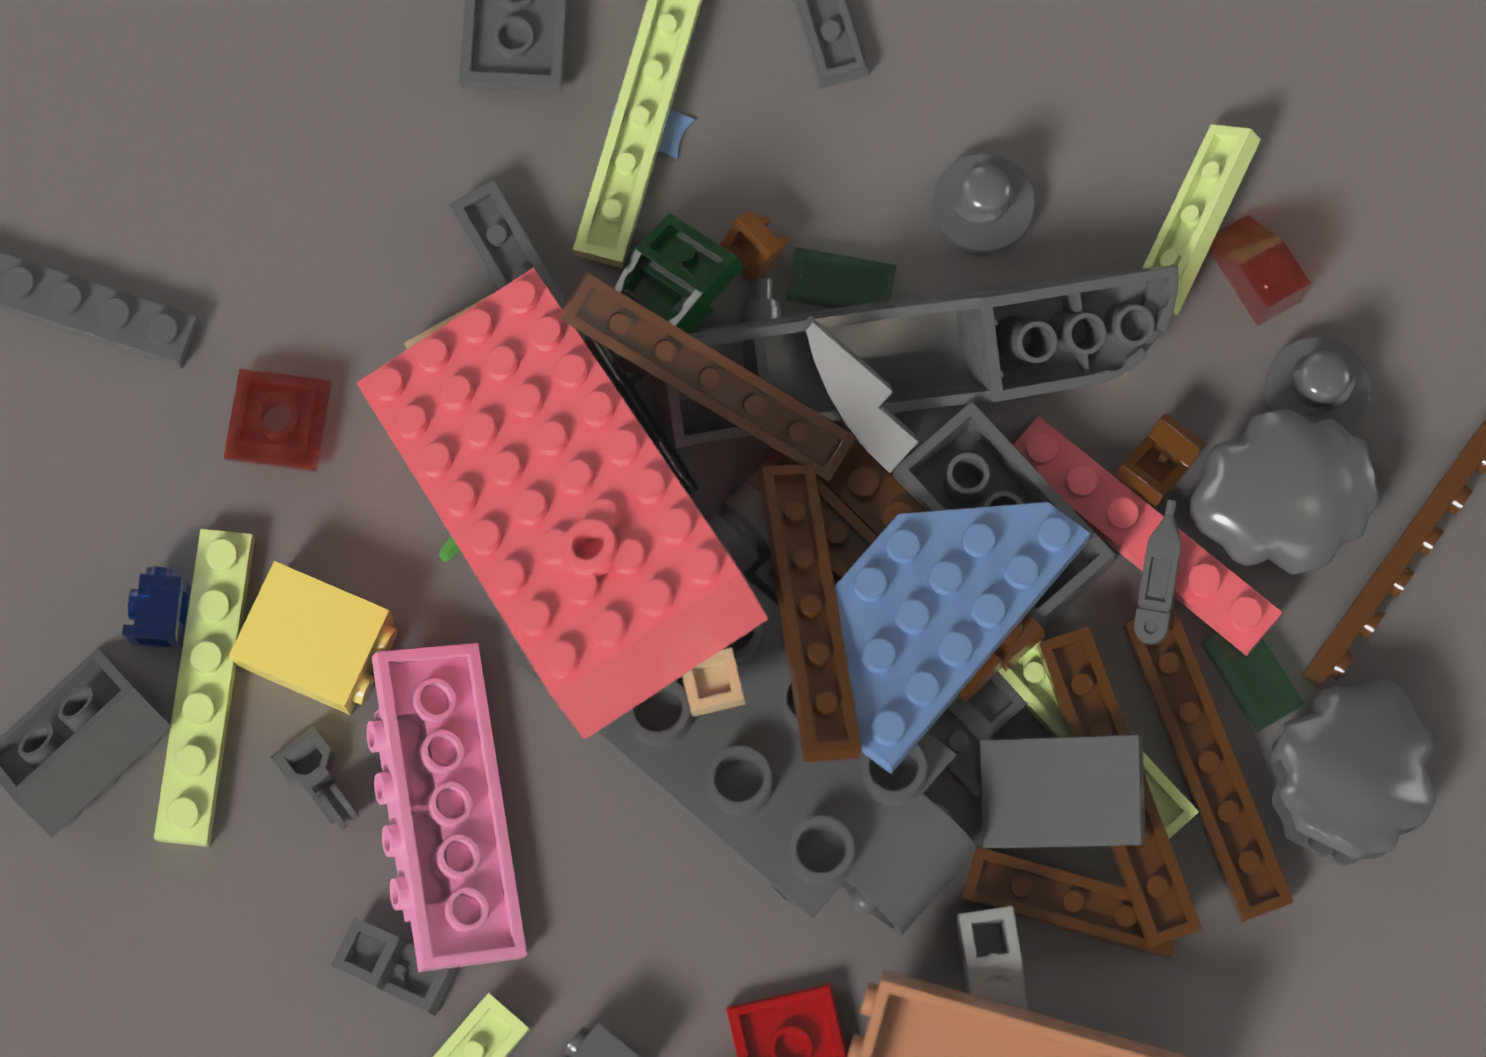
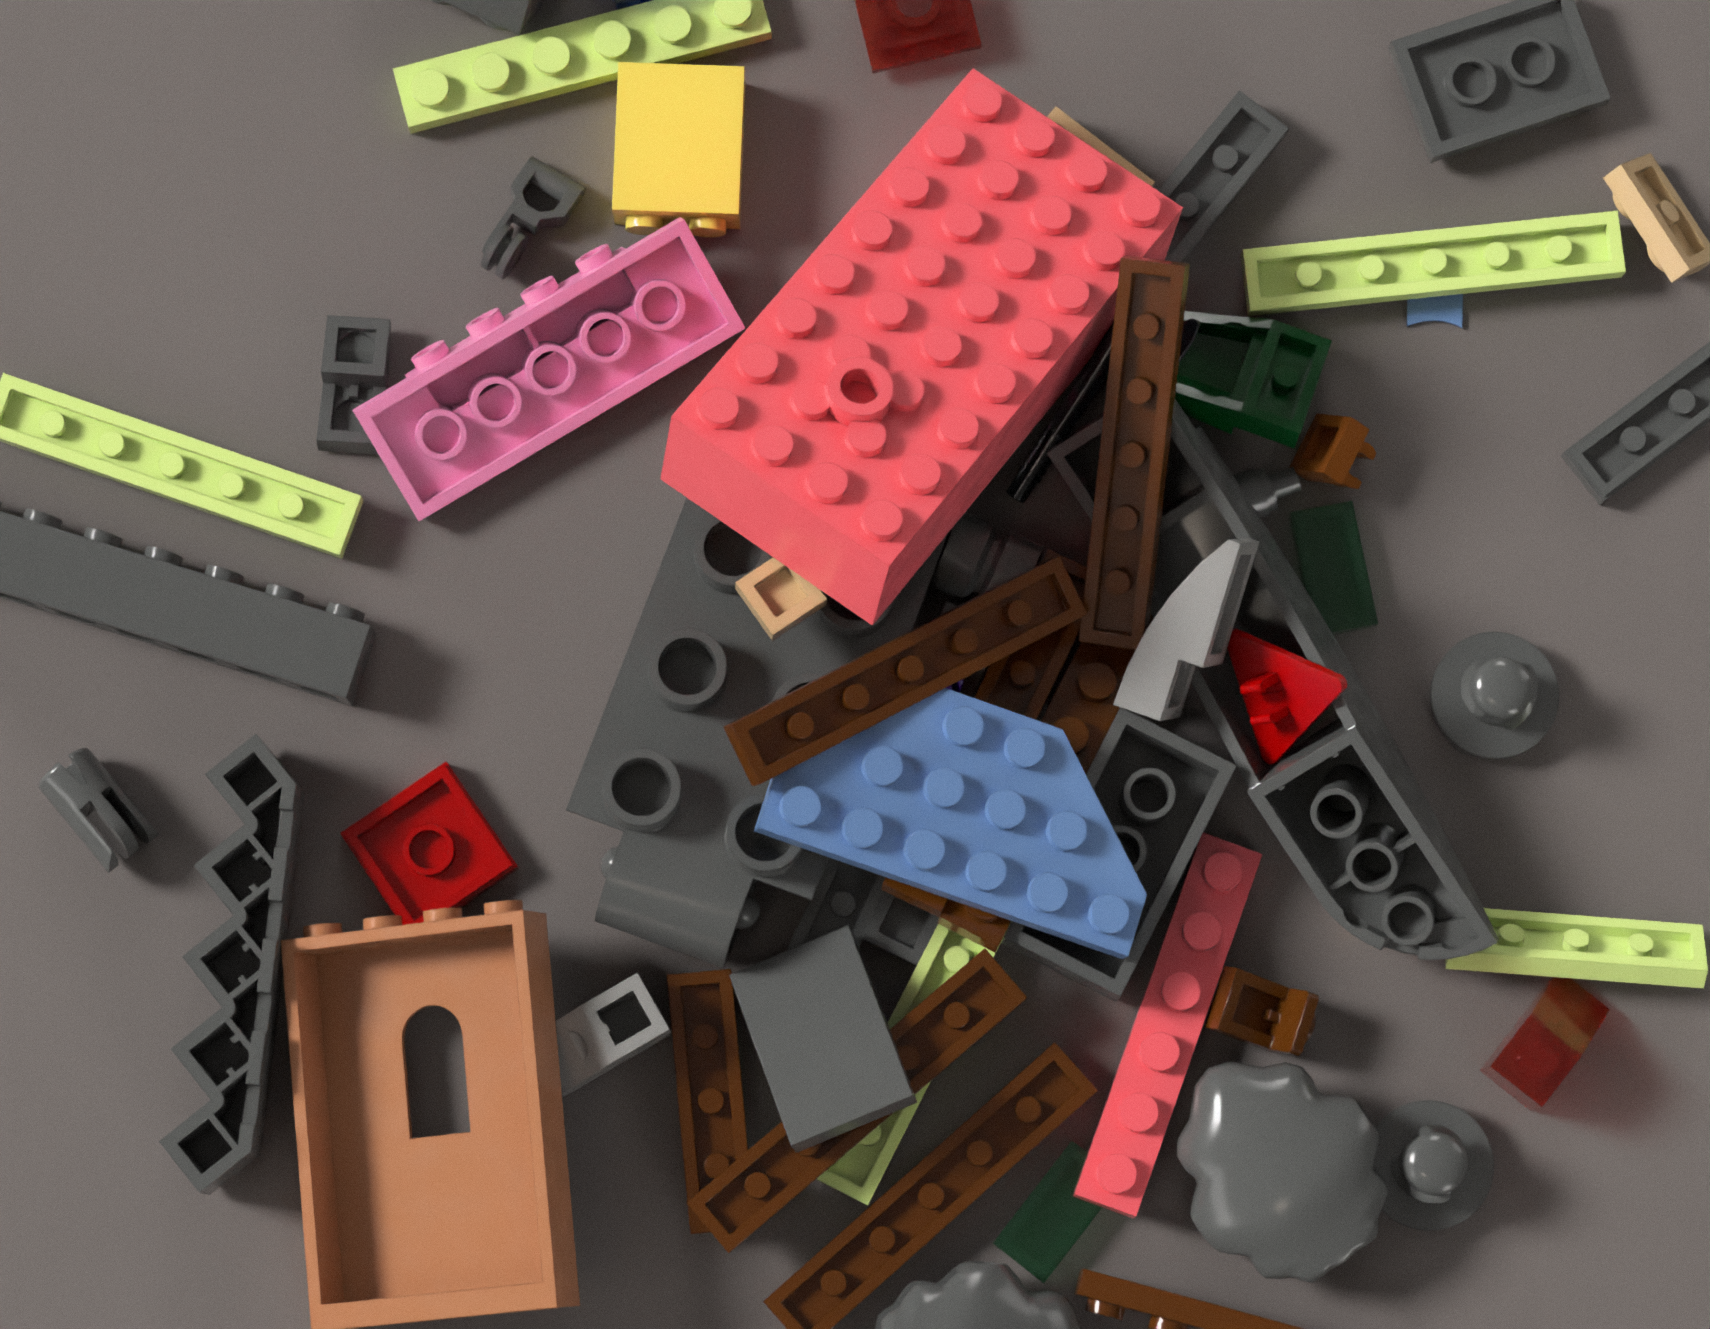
camera: 65 degrees right, 5 degrees up
dark grey piece [1134,500,1182,645] -> none
none -> red piece [1227,628,1347,764]

